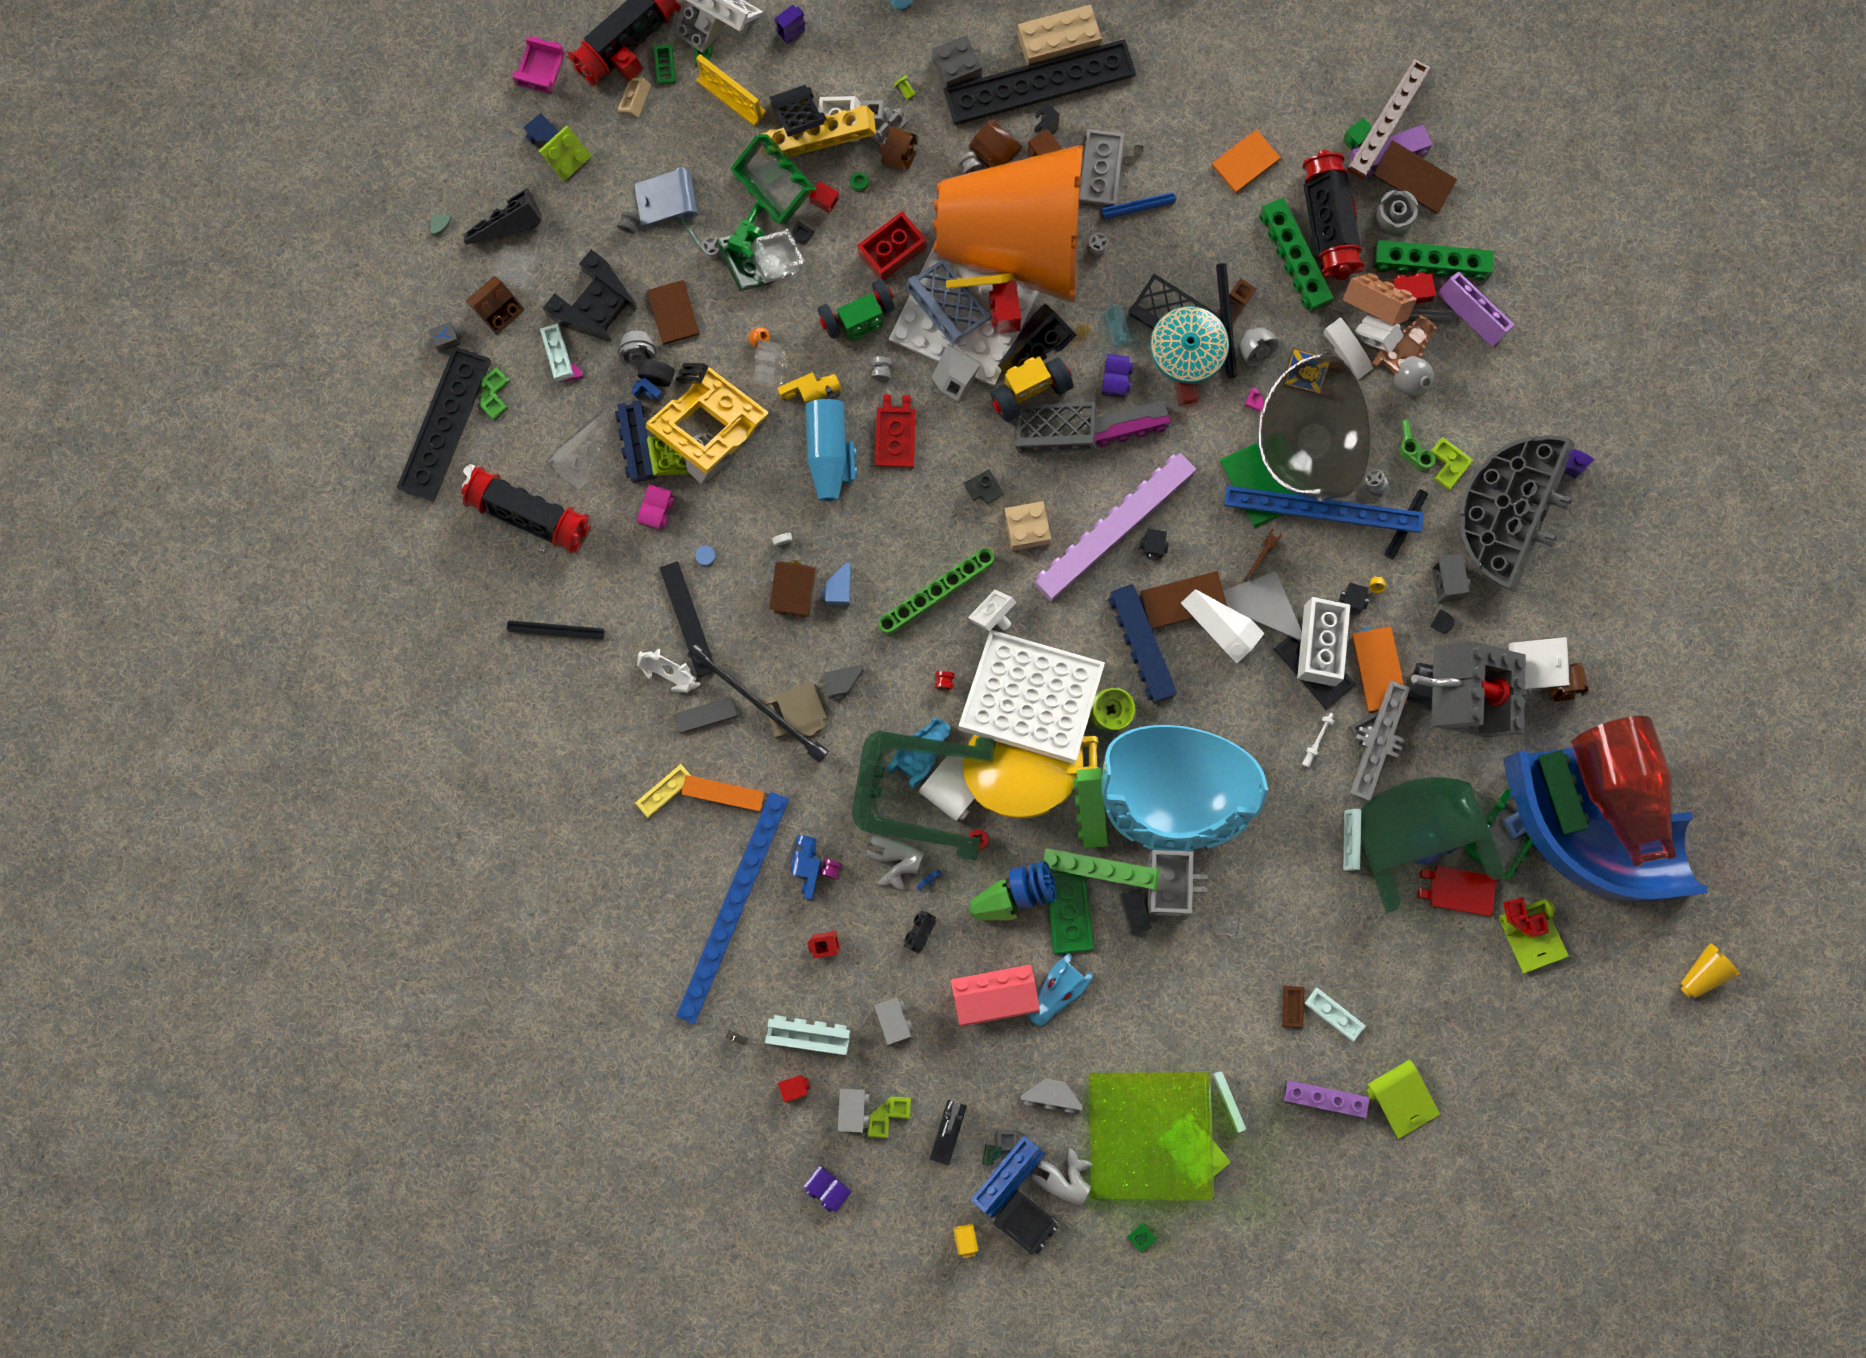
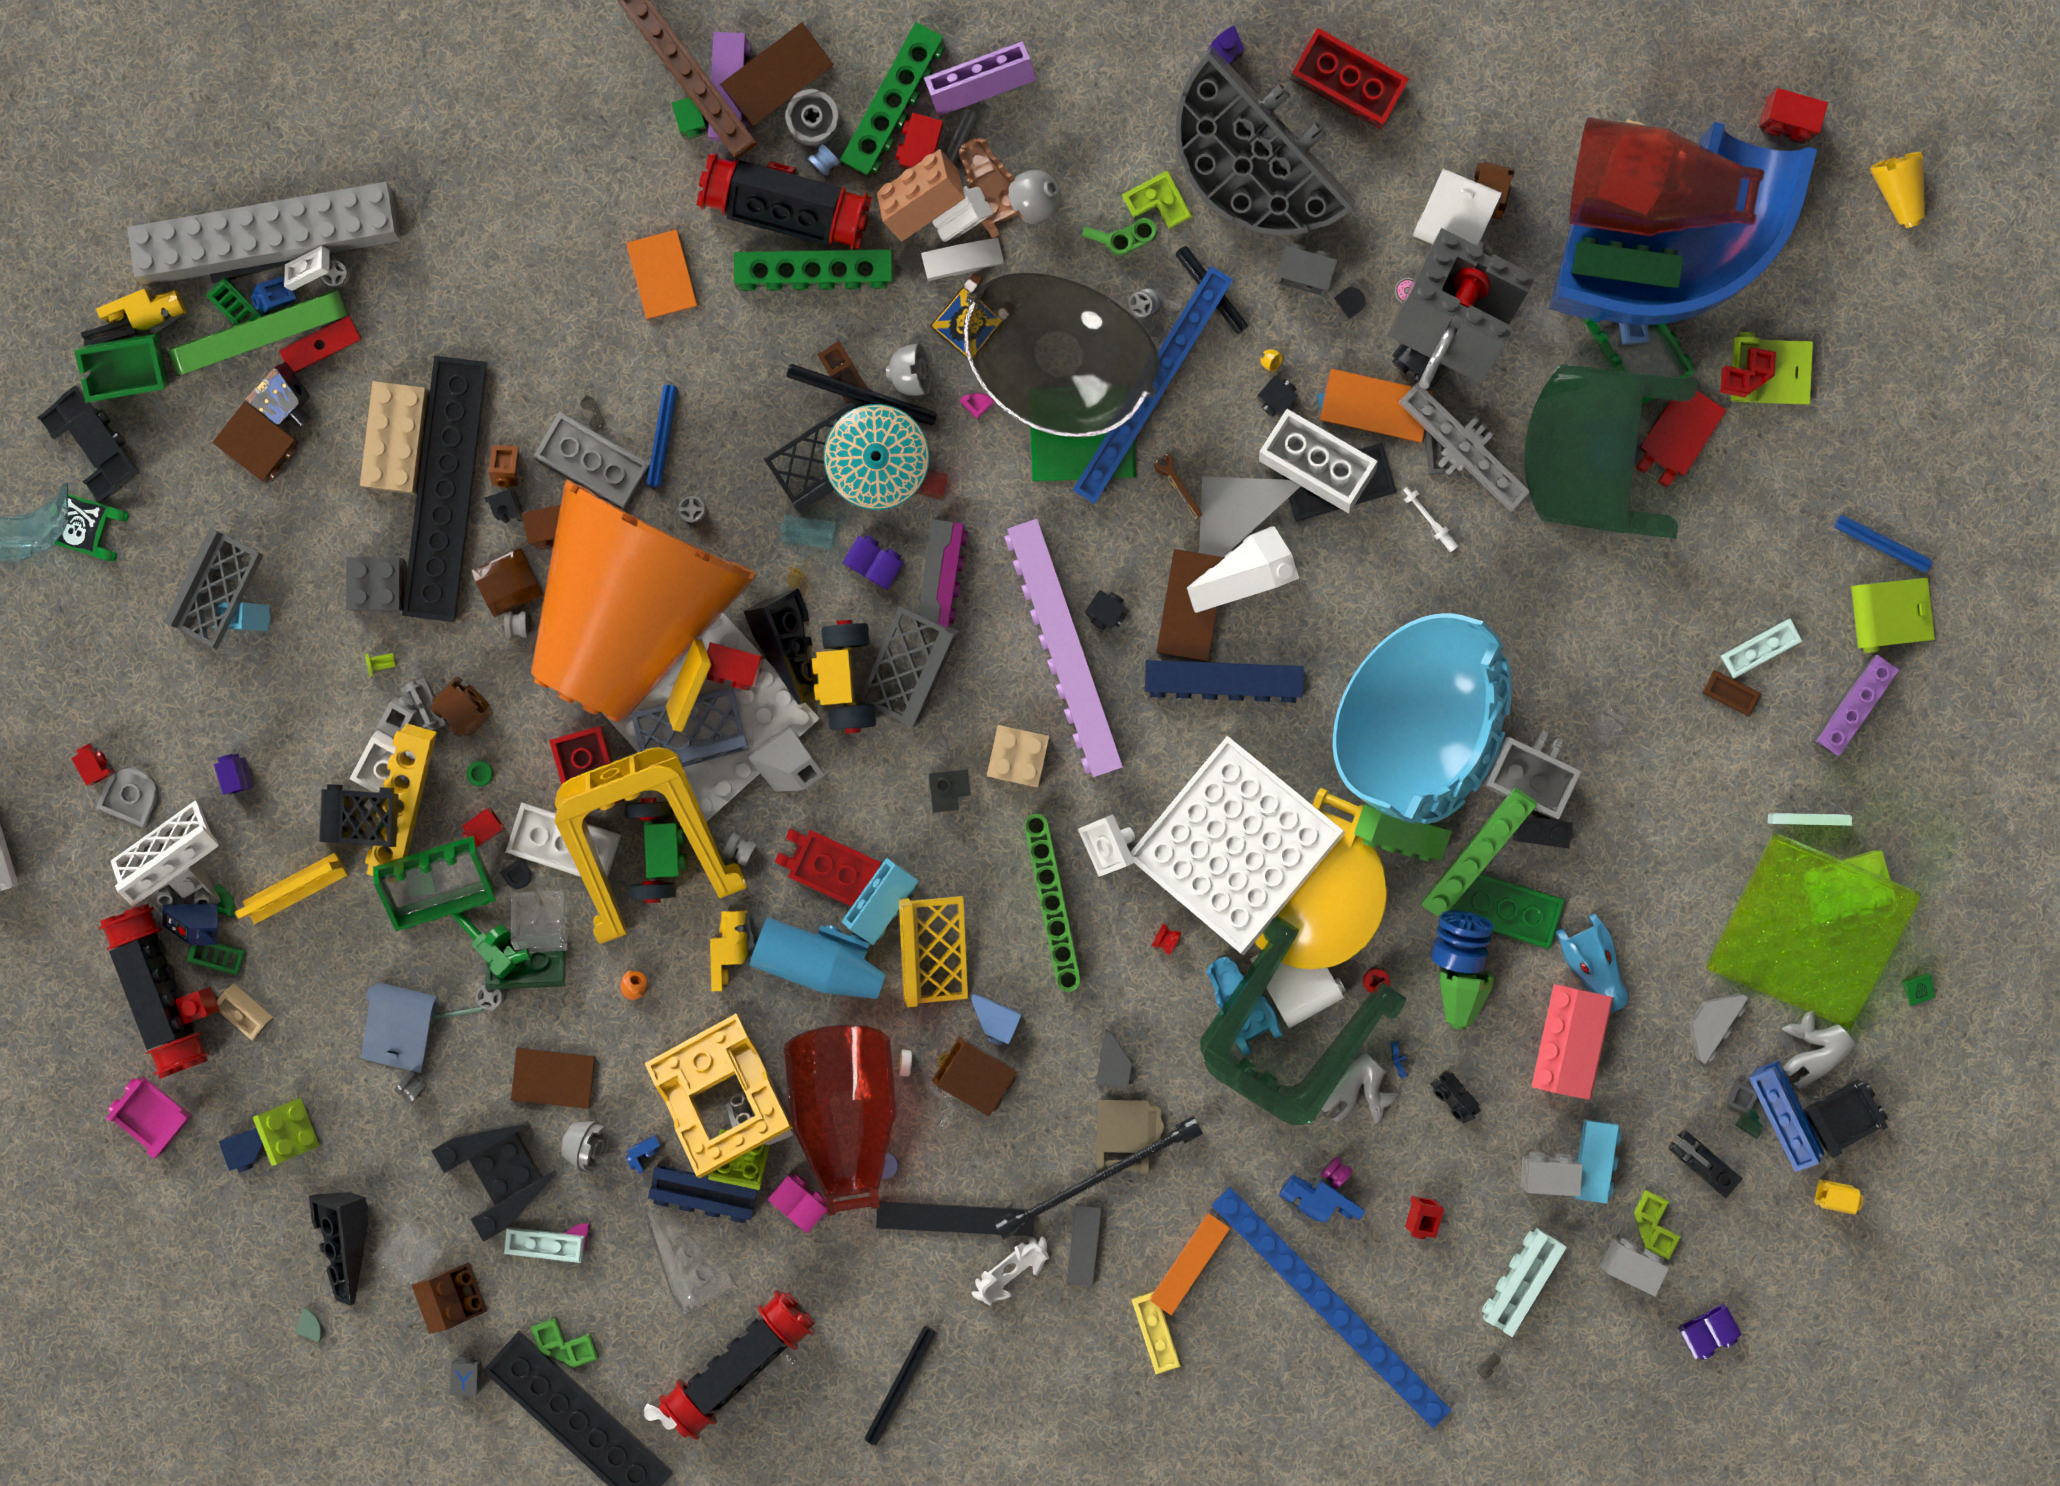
camera: 70 degrees left, 10 degrees up
black tyre [638,359,675,386] -> none
black tile [676,363,709,384] -> none
clear brick [752,340,787,393] -> none
red brick [778,1075,811,1103] -> none
lime wheel [1089,688,1135,731] -> none
light aqua tile [1343,809,1361,871] -> none
none -> dark blue slope [162,904,218,946]
none -> dark orange bracket [489,445,519,488]
none -> white tile [505,803,621,878]
none -> yellow piece [554,747,747,945]
none -> clear red windscreen [783,1025,897,1216]
none -> light blue wheel [808,144,841,177]
none -> medium azure brick [841,858,919,945]
none -> yellow fence [898,896,968,1007]
none -> red brick [1290,27,1409,130]
none -> medium azure brick [1573,1119,1622,1204]
none -> red brick [1759,88,1829,144]
none -> blue axle [1835,515,1932,572]

